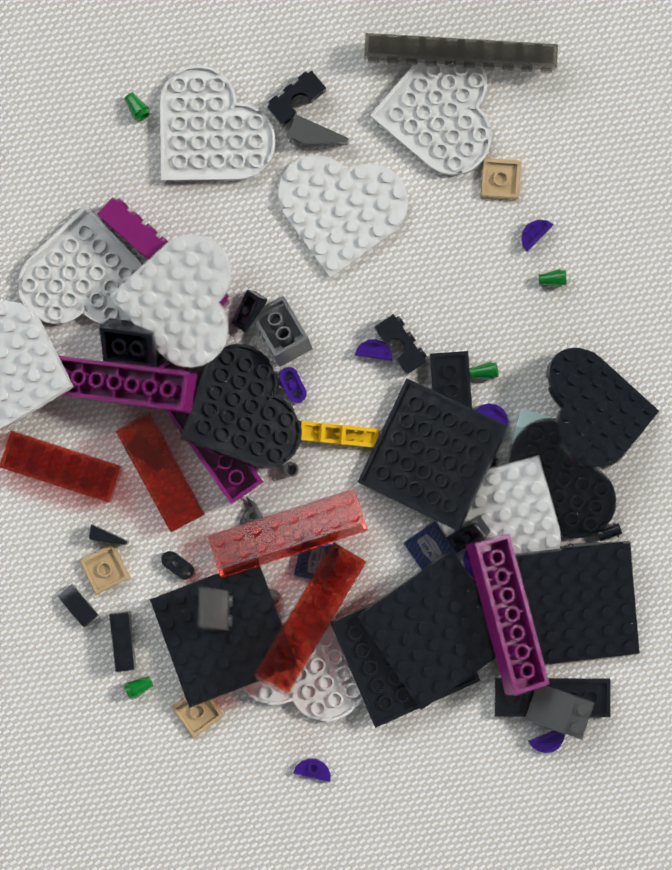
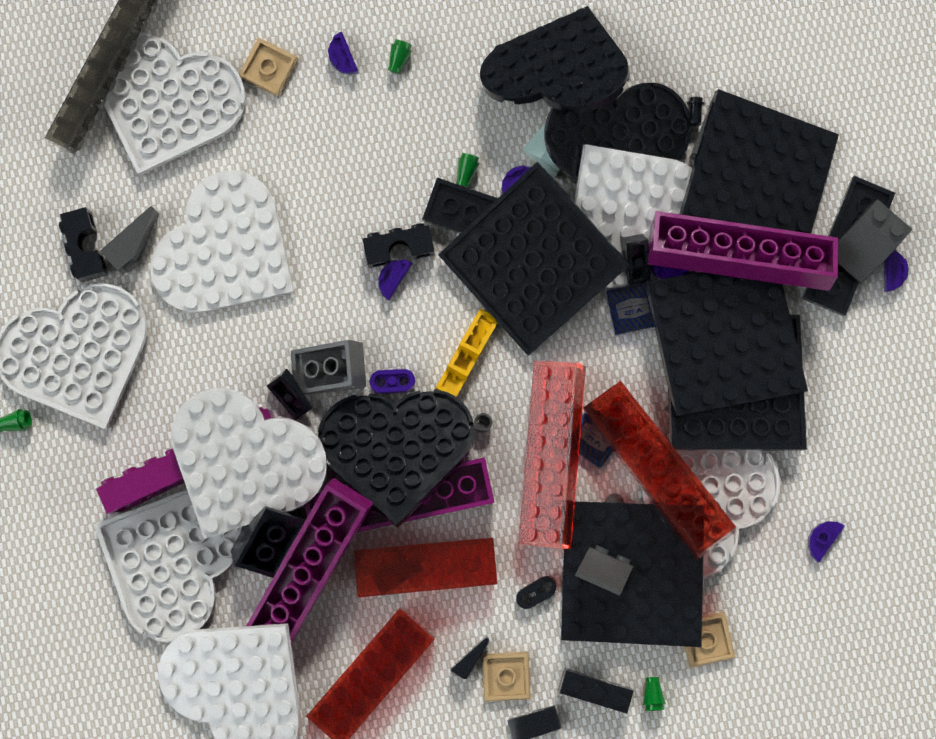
camera: 70 degrees left, 5 degrees down
dark grey piece [238,495,274,533] -> none

